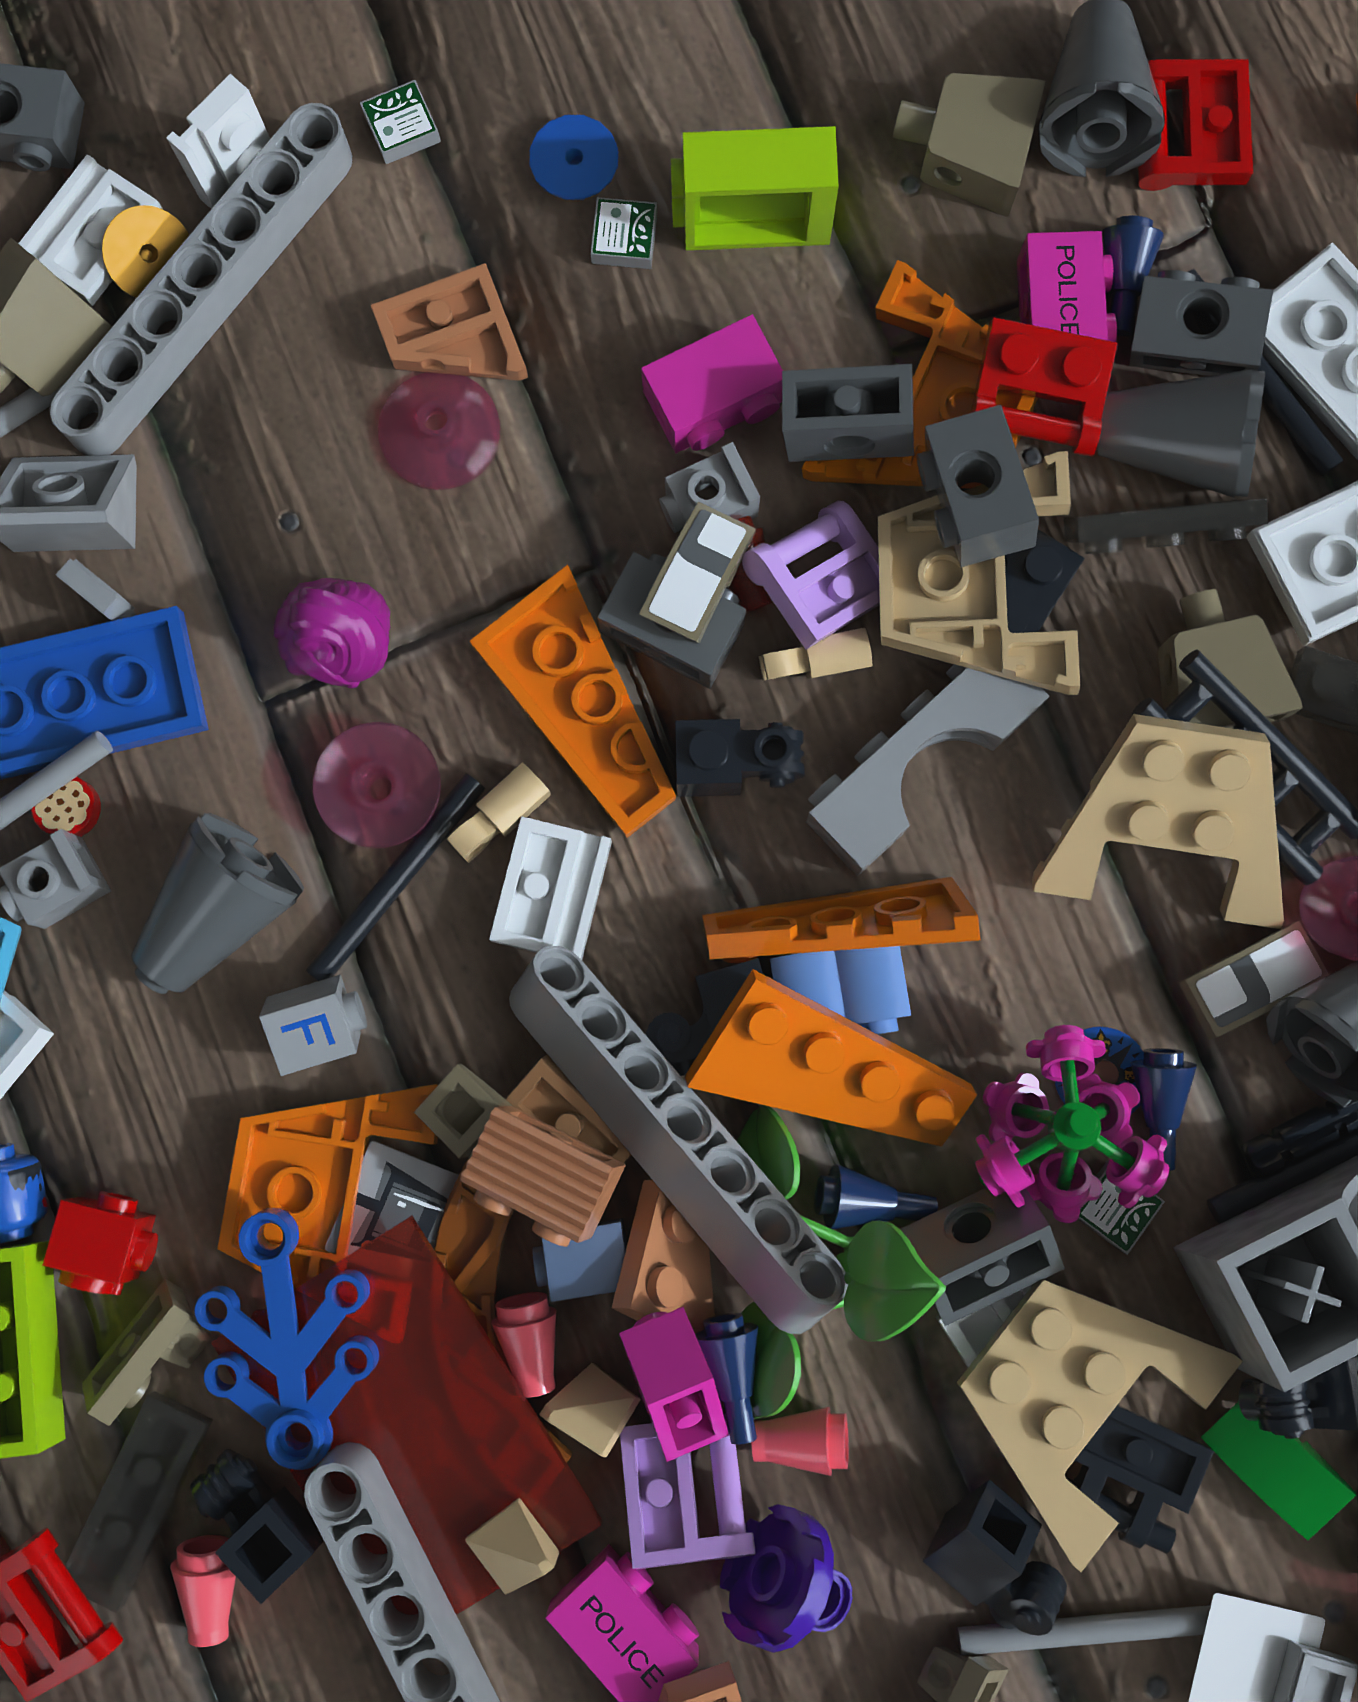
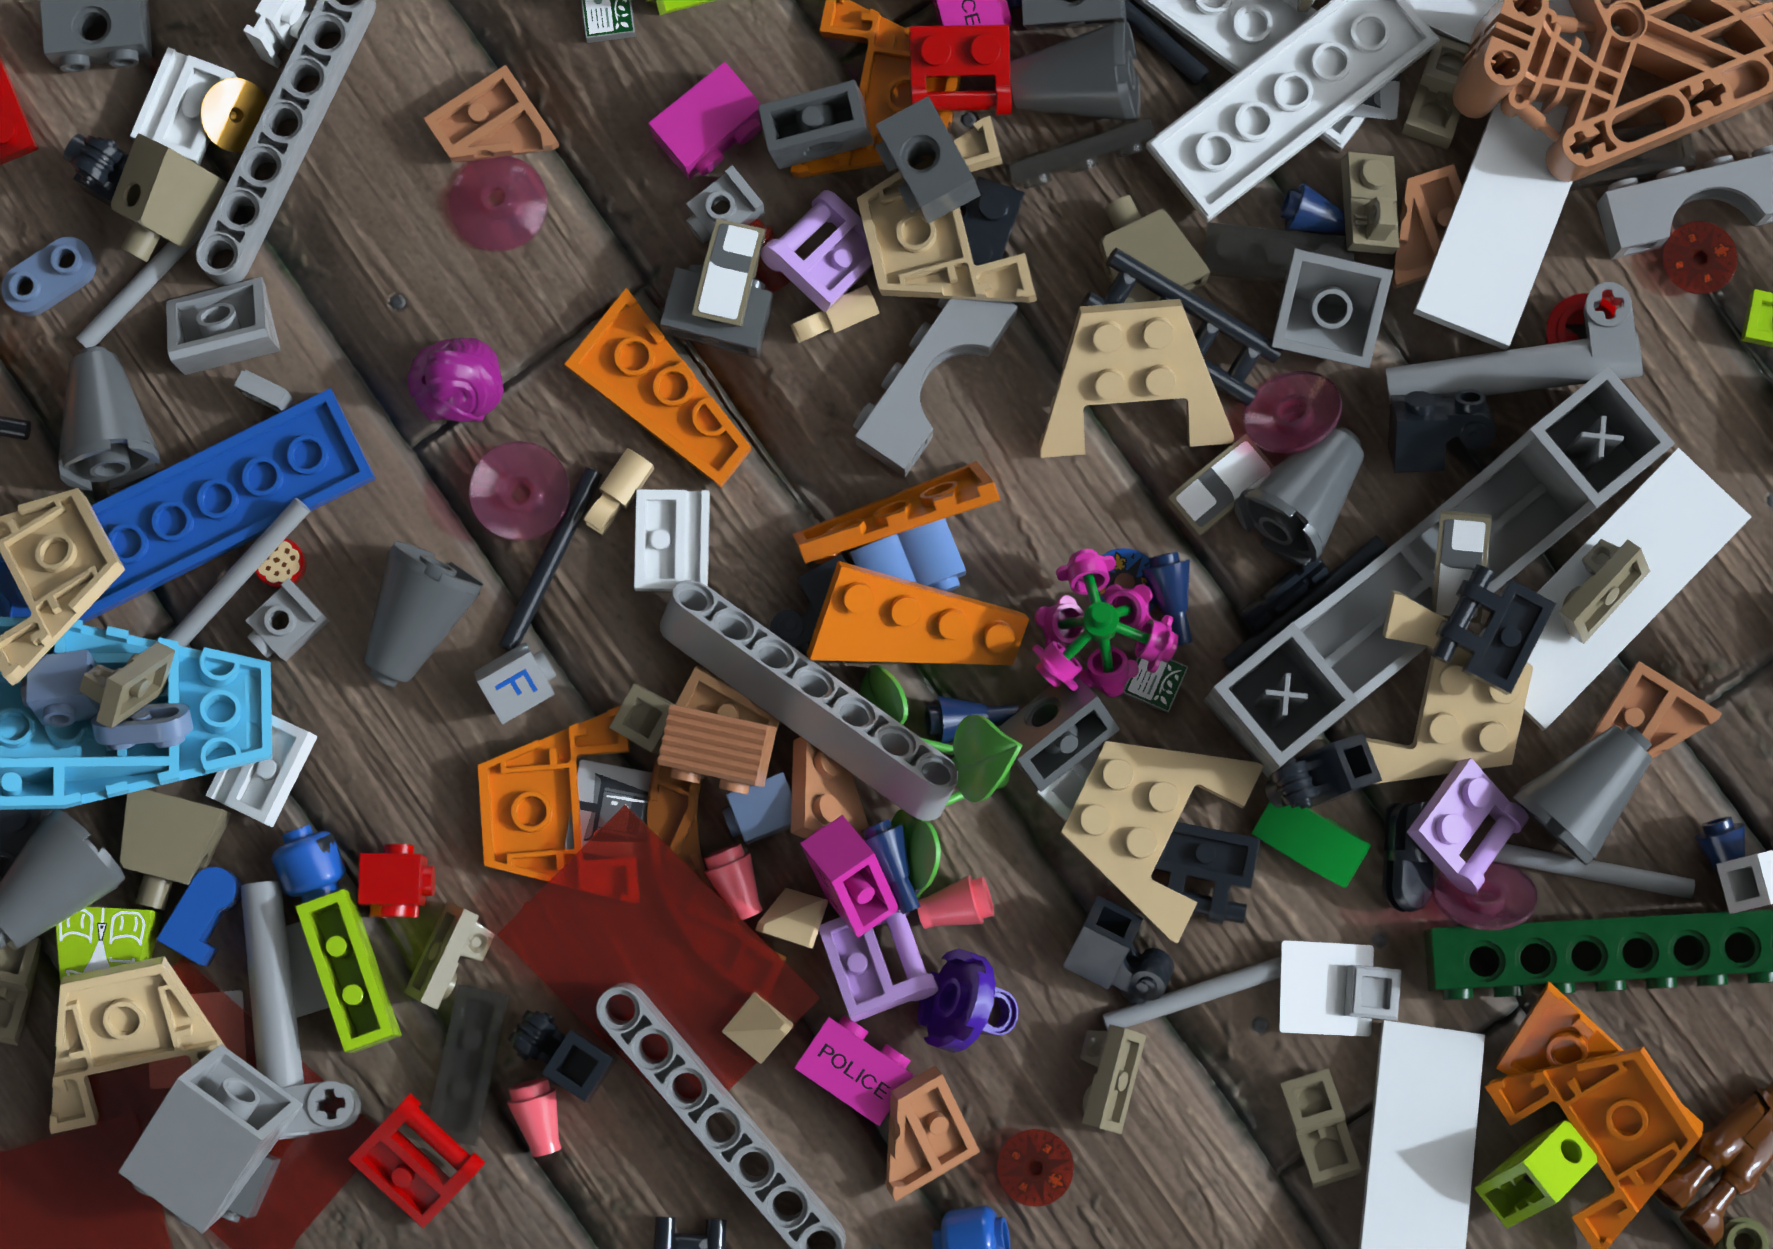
camera: 15 degrees left, 0 degrees up
blue plant [194,1207,379,1470] -> none
black brick [675,719,805,797] -> none

